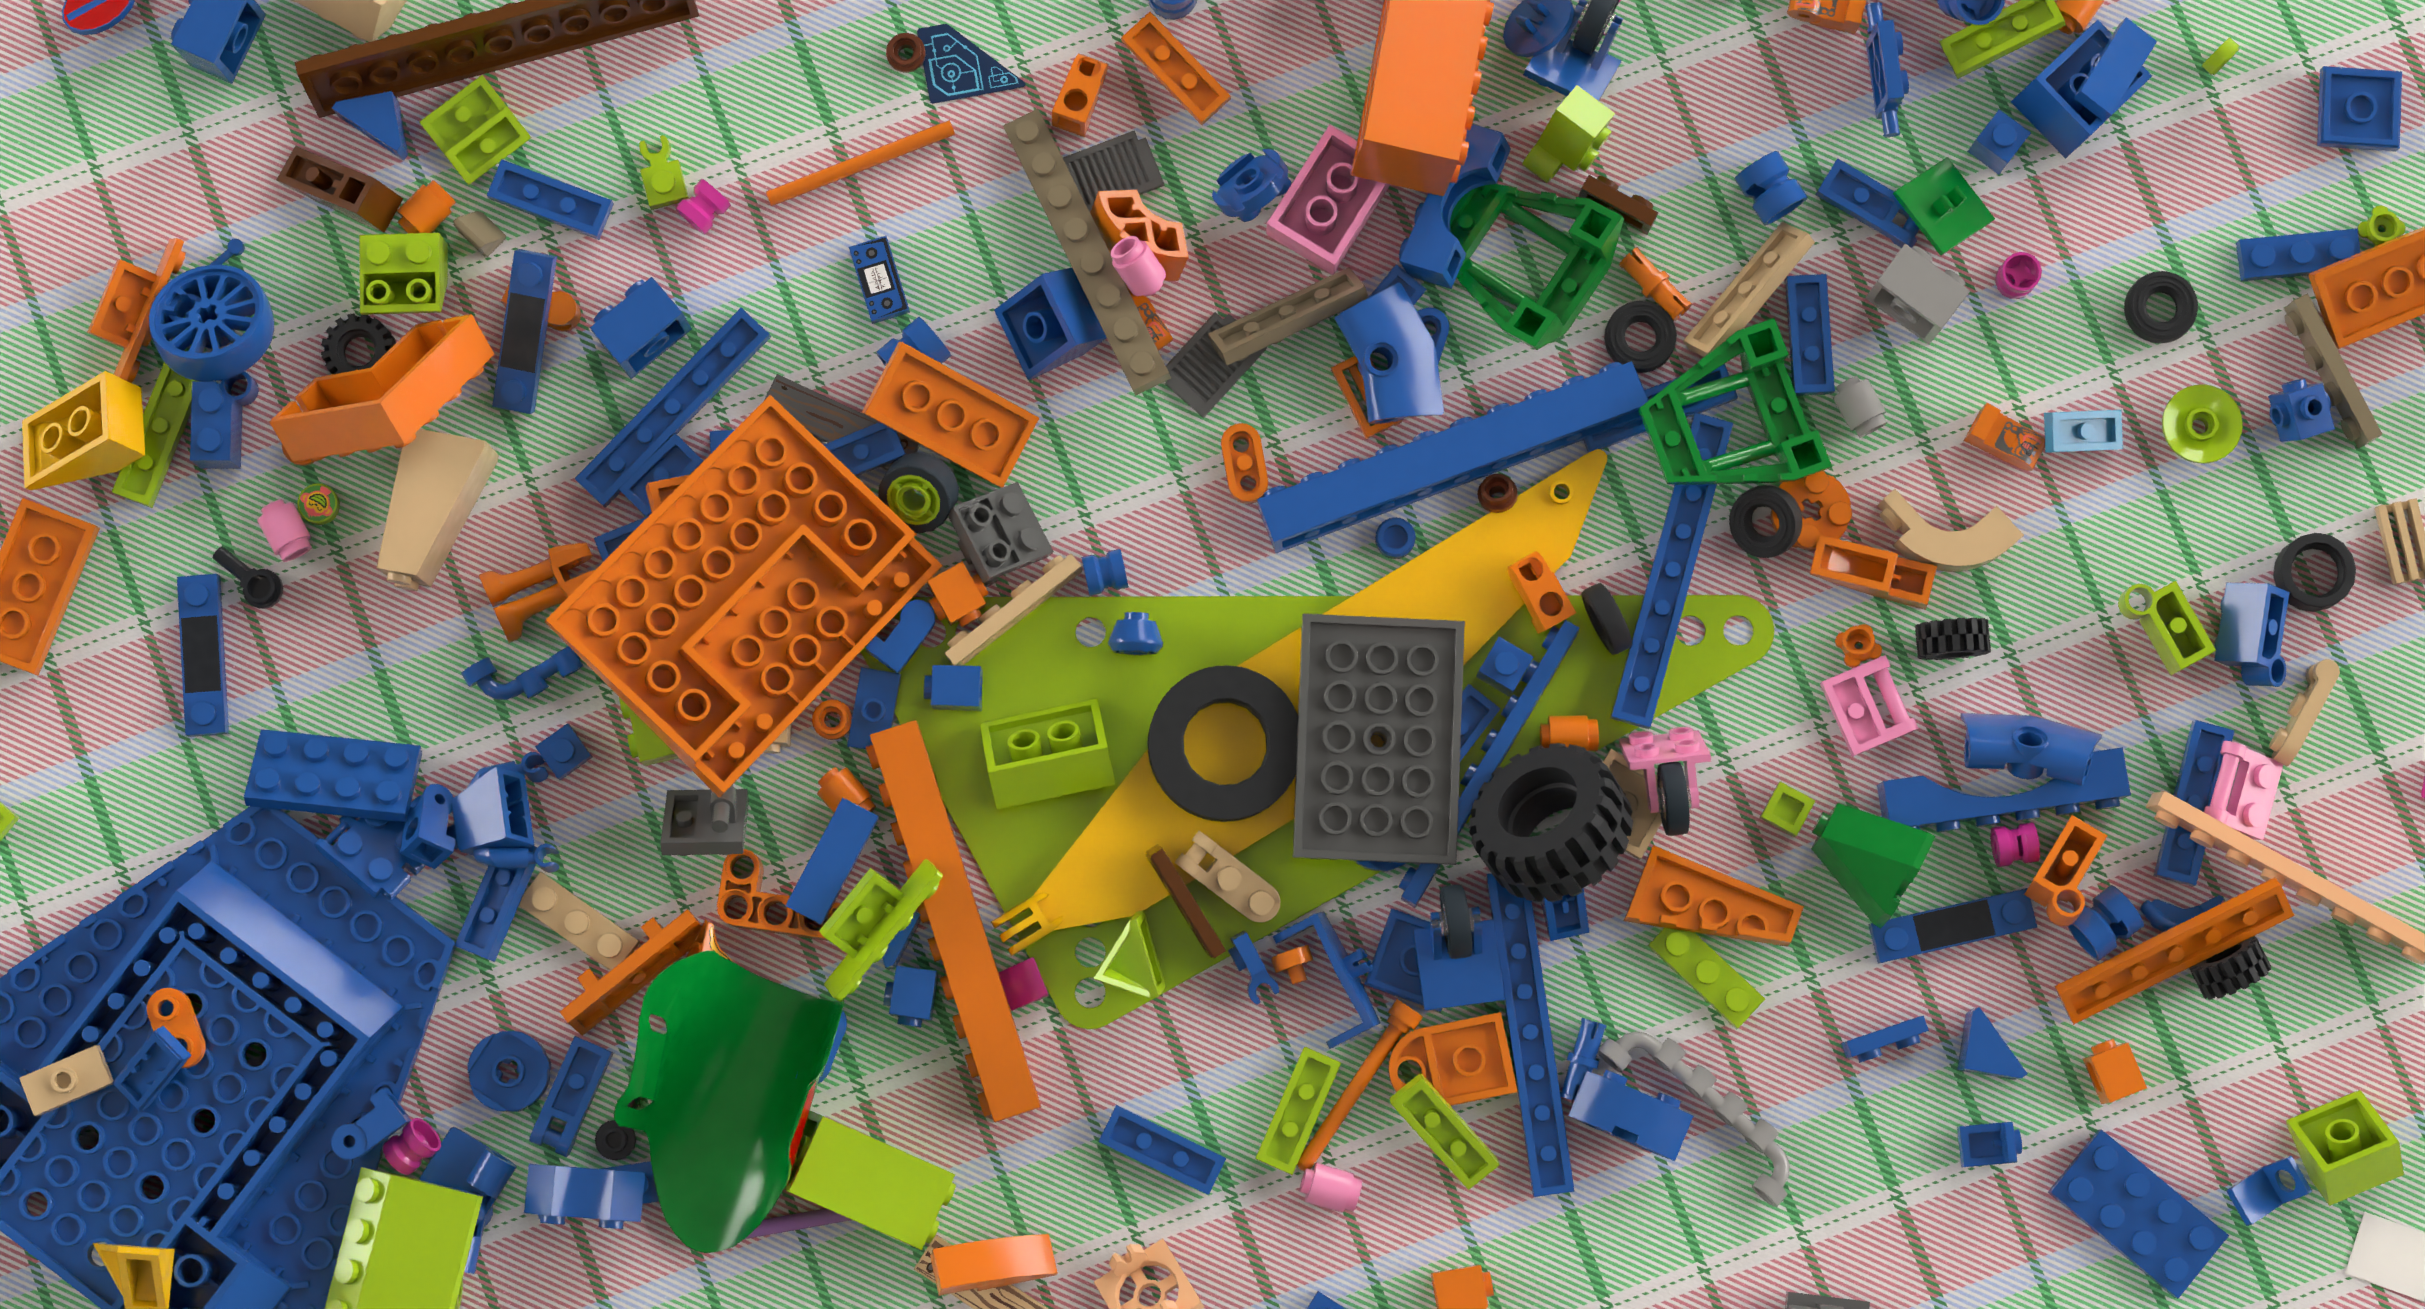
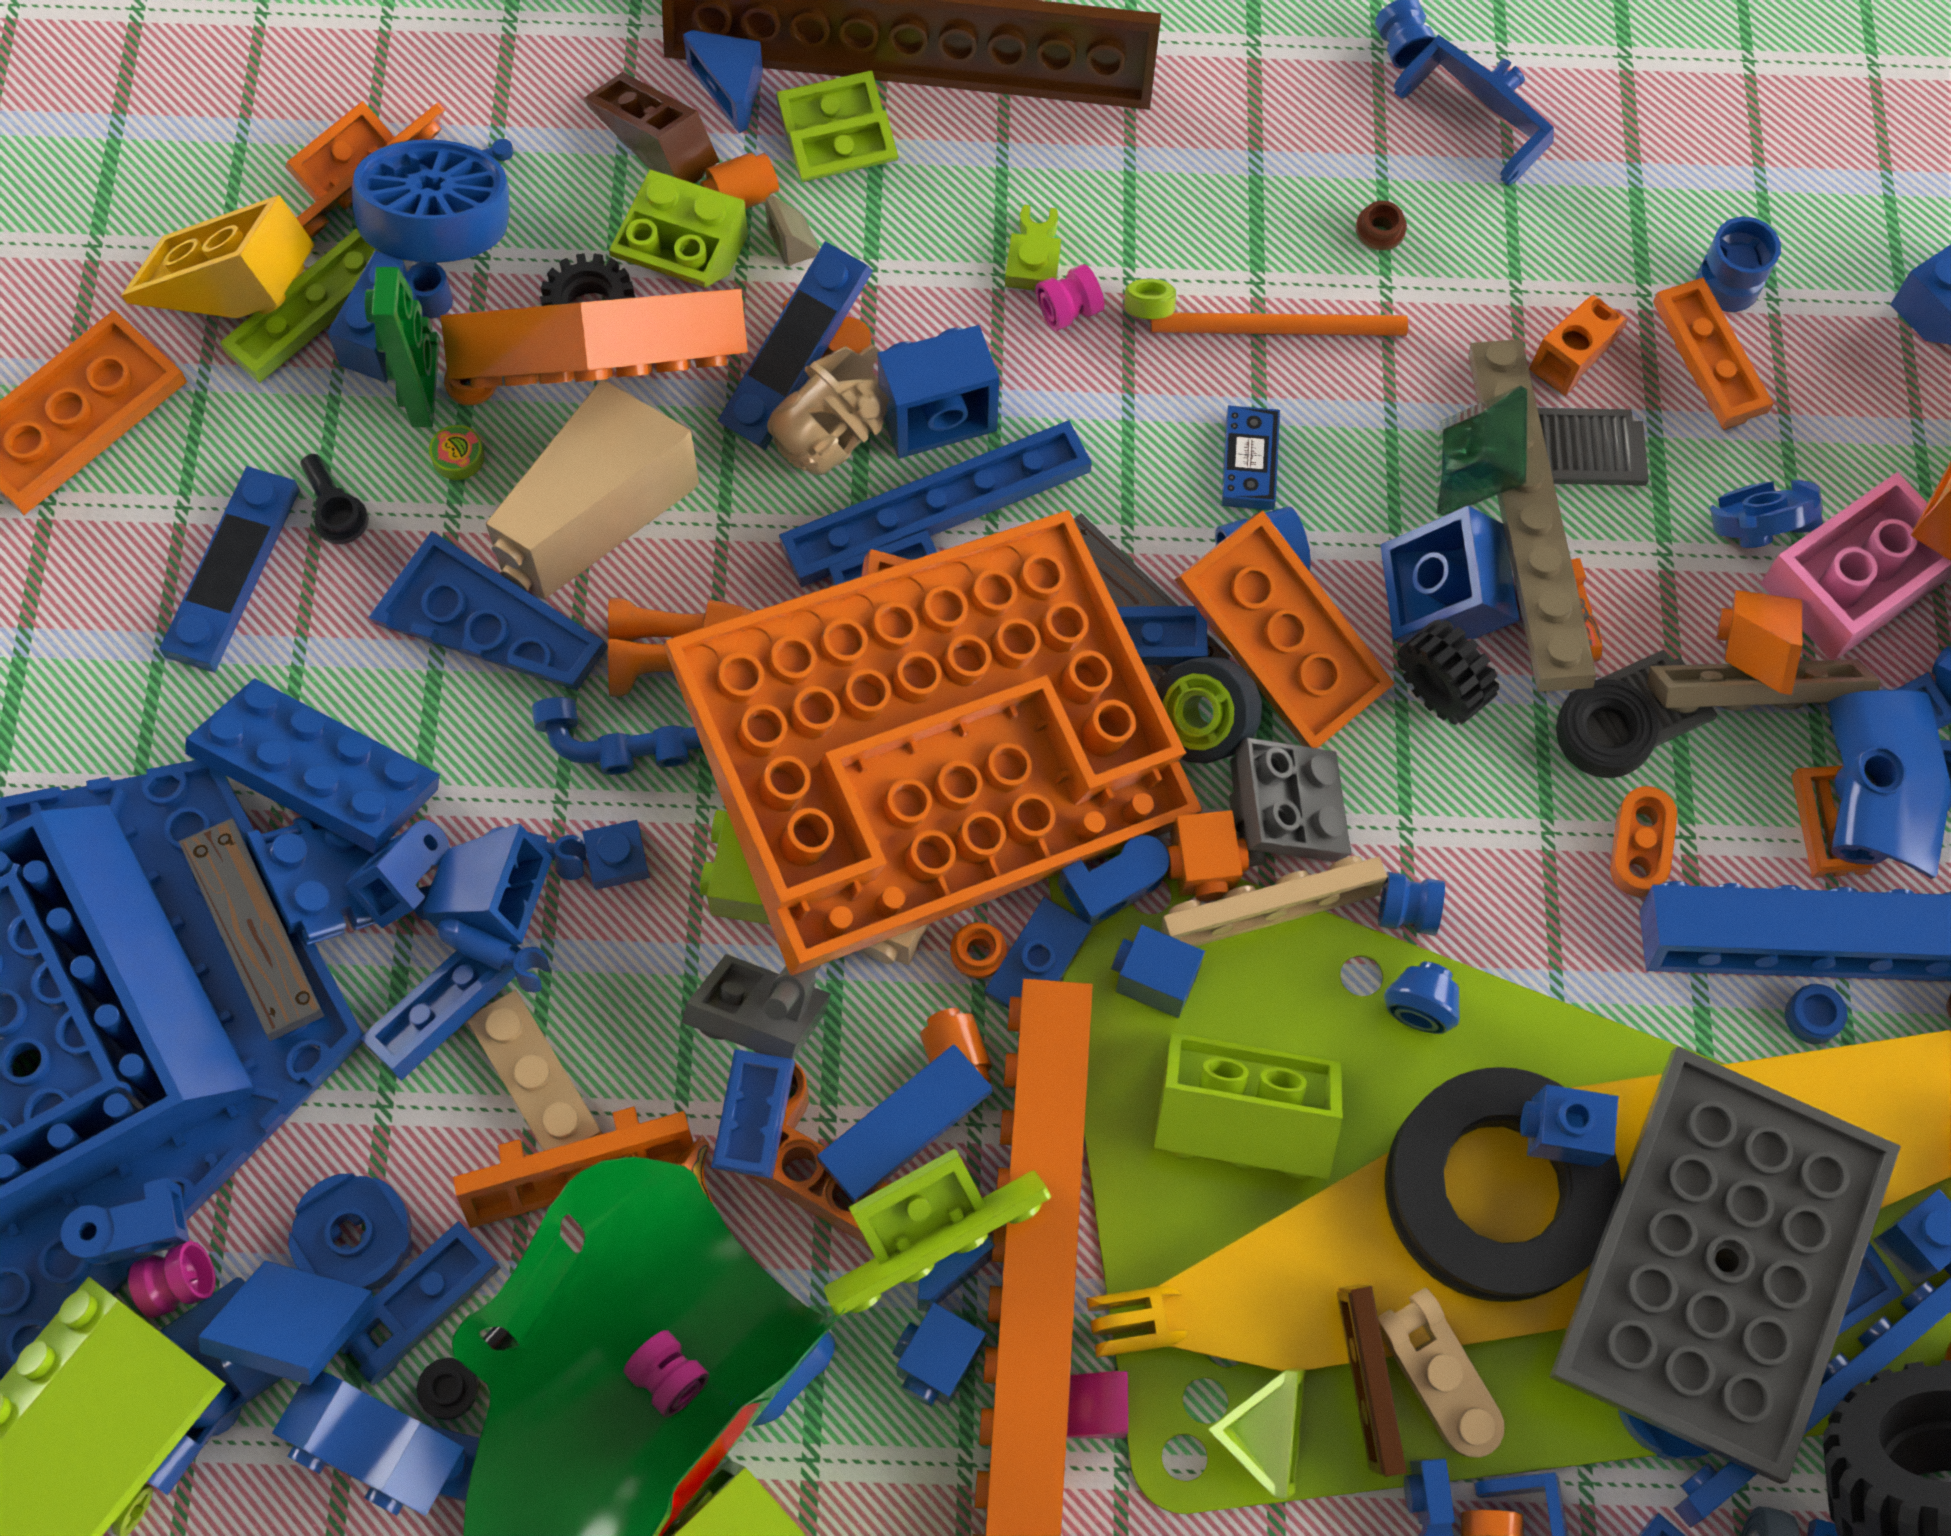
camera: 20 degrees right, 15 degrees down
bright pink brick [257,499,312,562] -> none
blue plate [487,159,614,240] -> none
dark blue sticker [917,24,1026,104] -> none
orange brick [1090,190,1189,281] -> none
bright pink brick [1111,236,1166,296] -> none
none -> dark grey tile [179,818,324,1041]
none -> blue tile [198,1260,373,1385]
none -> green wing [364,267,440,427]
none -> blue wing [368,531,608,691]
none -> dark pink wheel [623,1330,710,1418]
none -> blue plate [711,1049,795,1179]
none -> tan helmet [767,345,889,475]
none -> lime tile [1124,279,1176,319]
none -> black tyre [1397,619,1499,725]
none -> clear green slope [1437,385,1528,516]
none -> blue brick [1520,1084,1619,1167]
none -> black tyre [1556,679,1659,778]
none -> orange slope [1716,590,1803,695]

